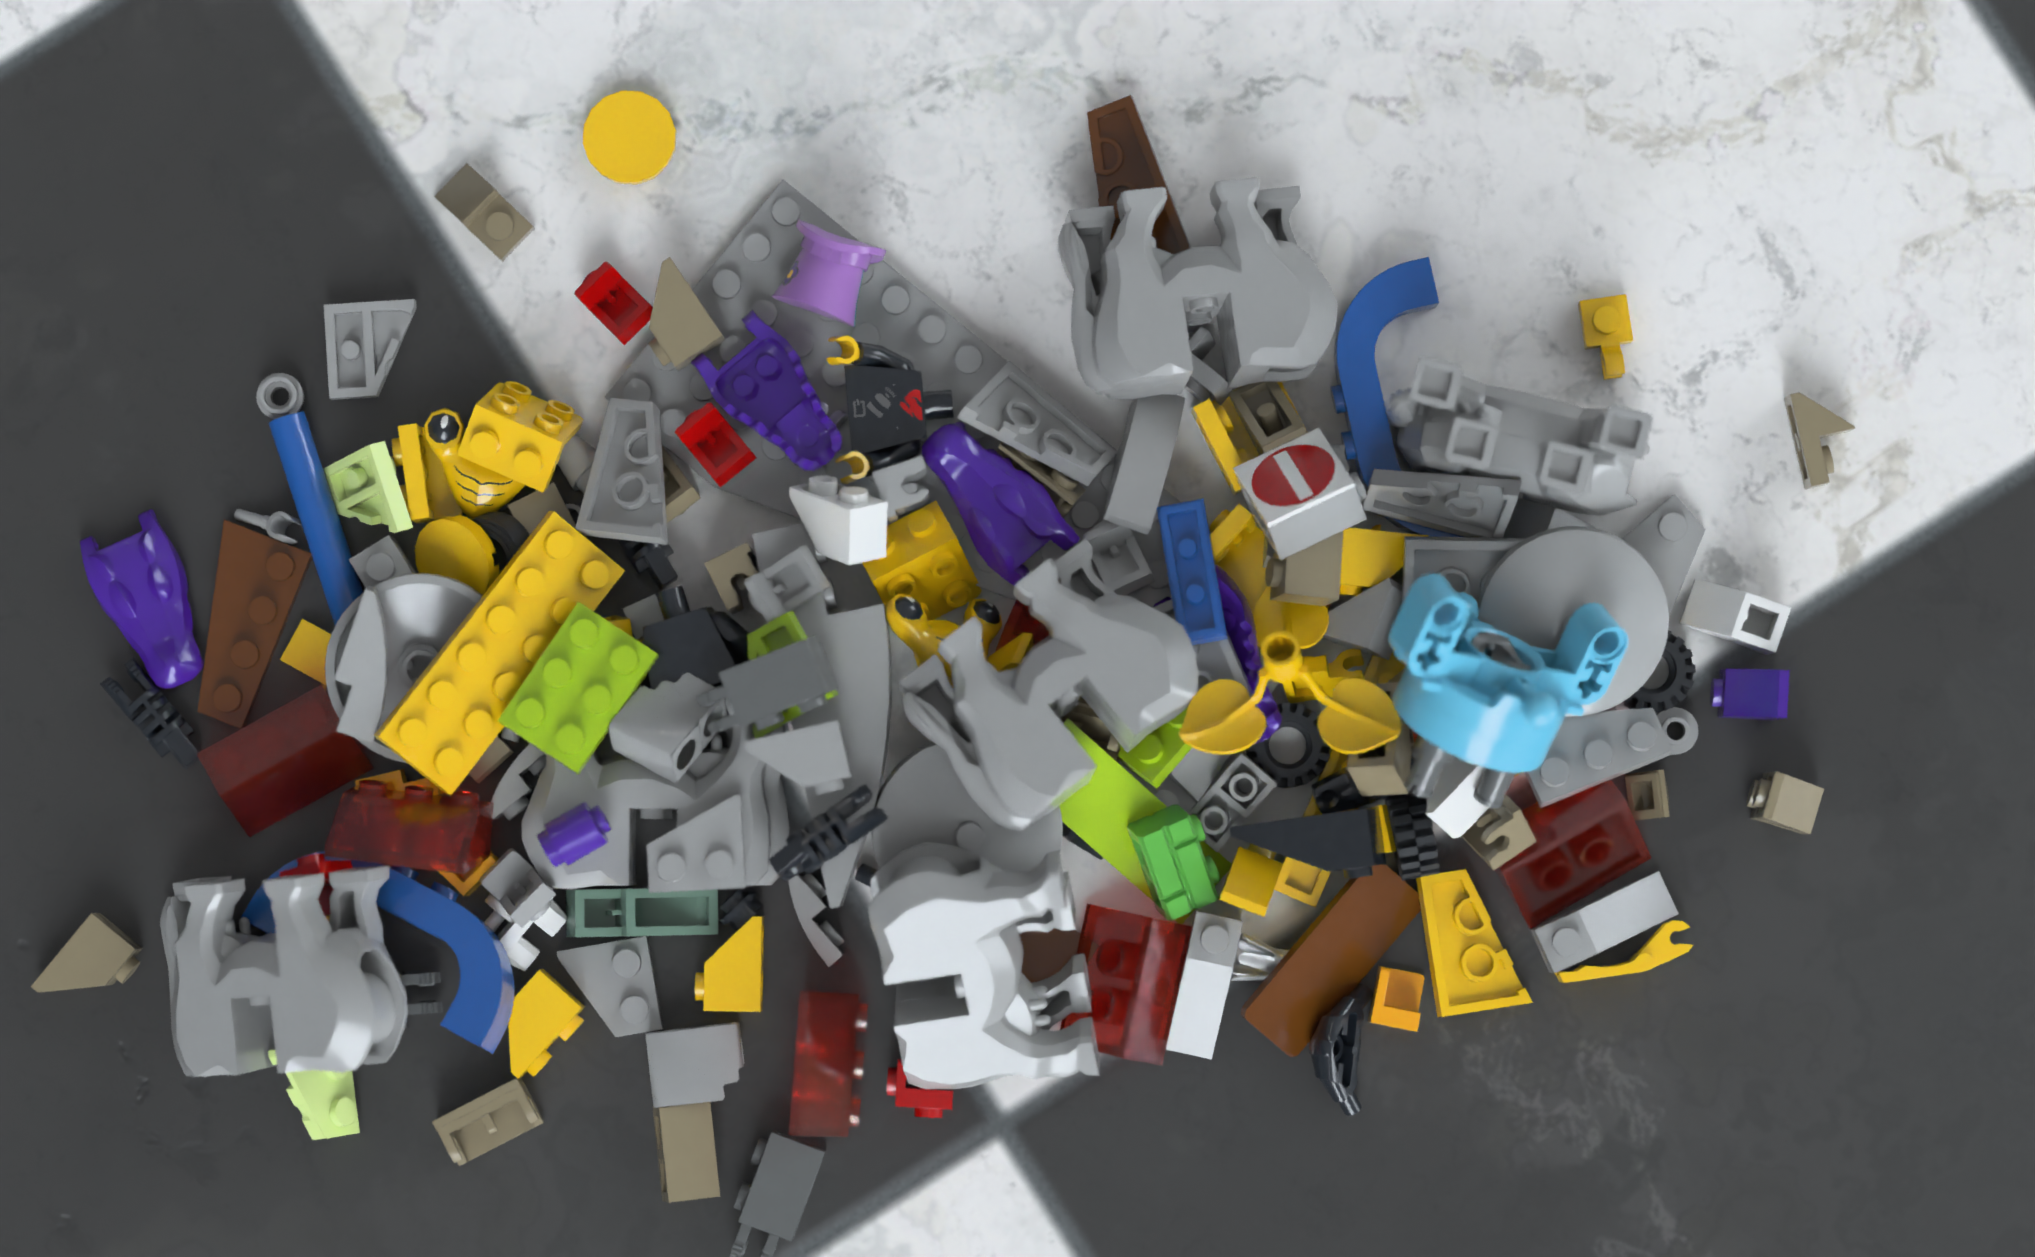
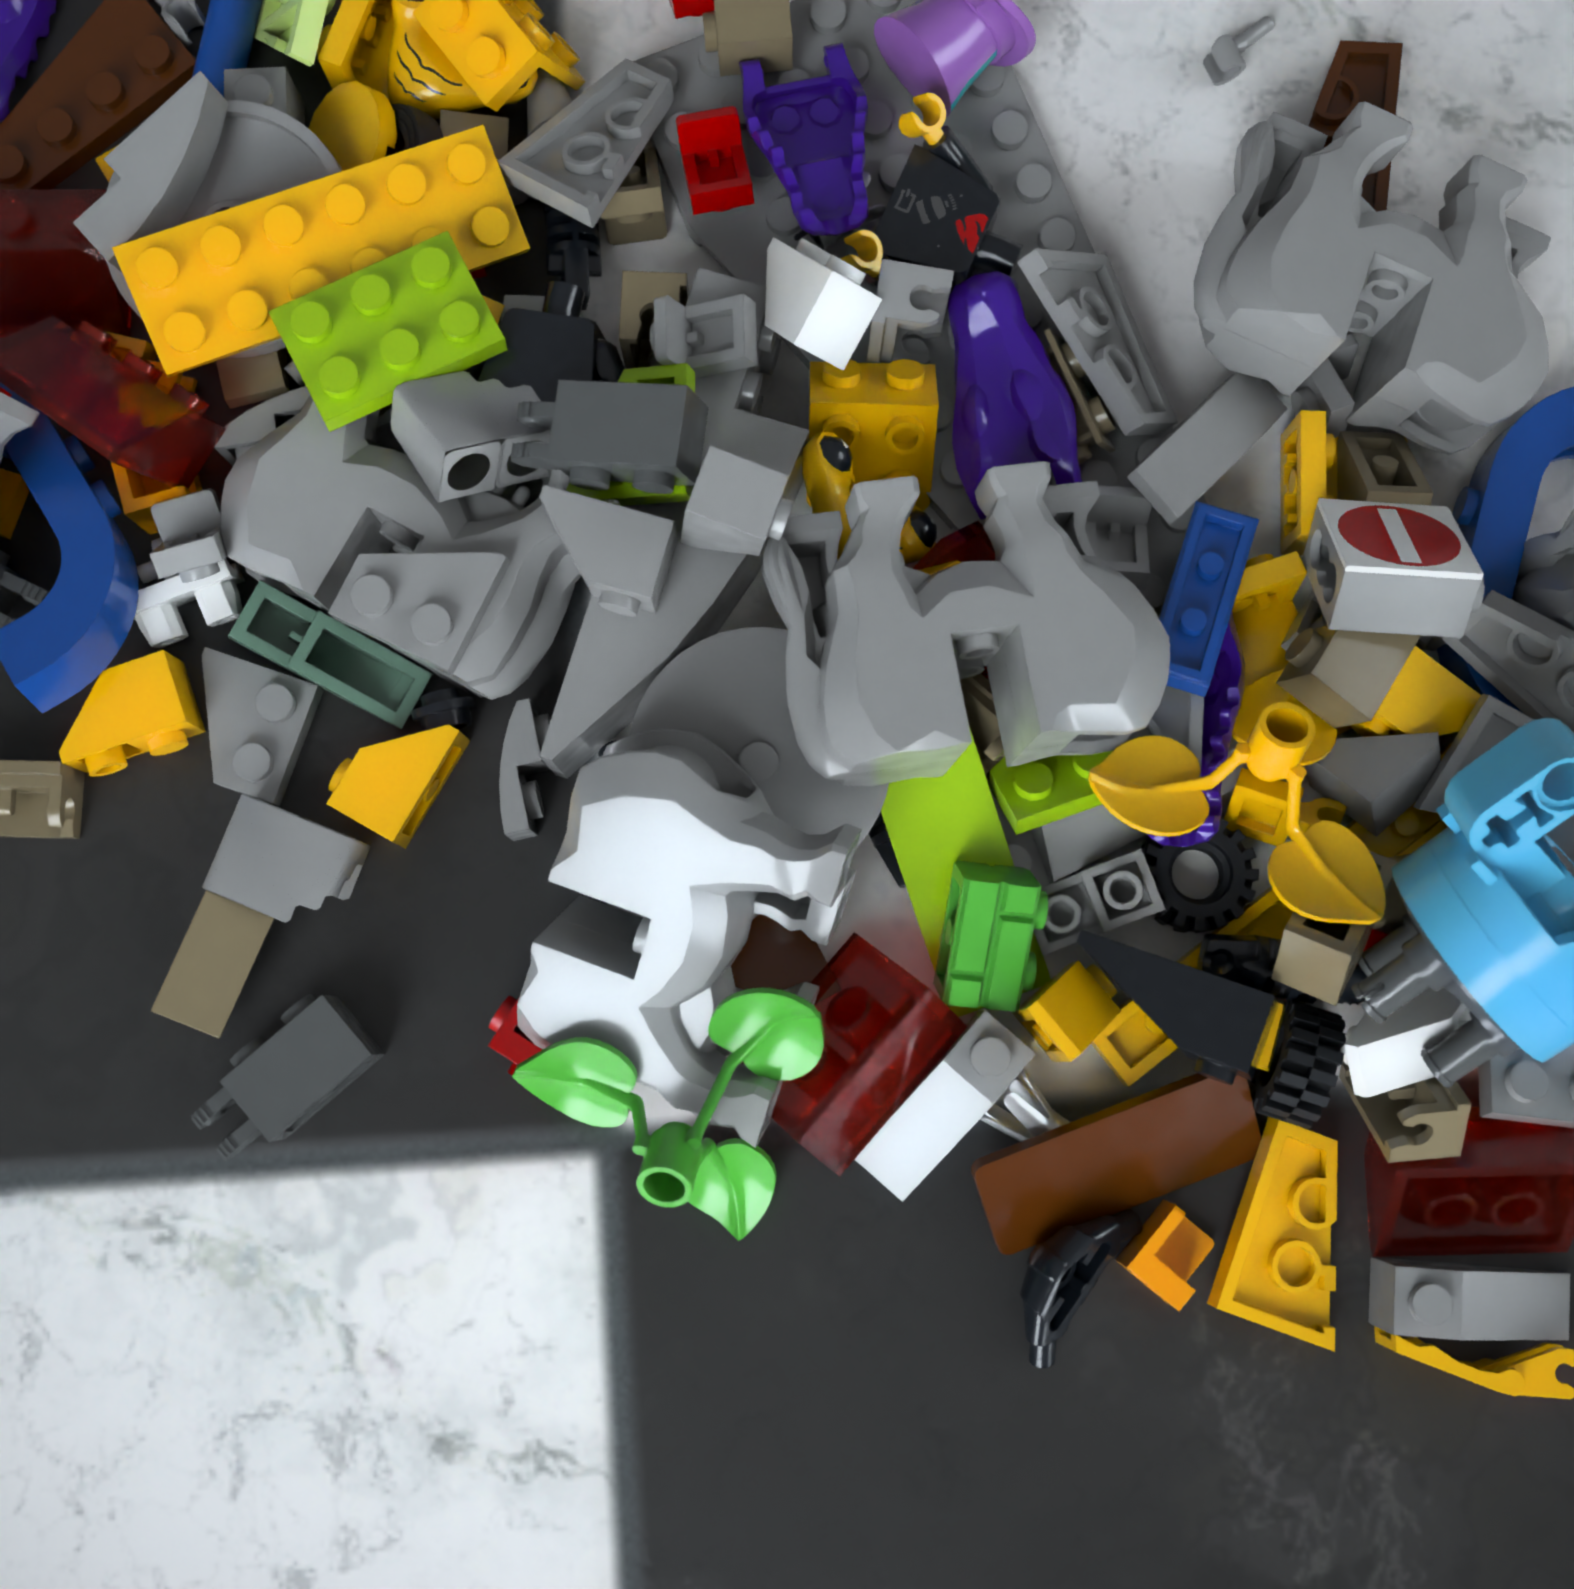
camera: 25 degrees right, 5 degrees down
dark purple brick [537,801,612,867] -> none
black hinge [769,784,888,882] -> none
clear red slope [789,989,868,1137] -> none
none -> bright green plant [512,988,825,1241]
none -> light grey slope [680,445,794,556]
none -> light grey hand [1203,16,1274,86]

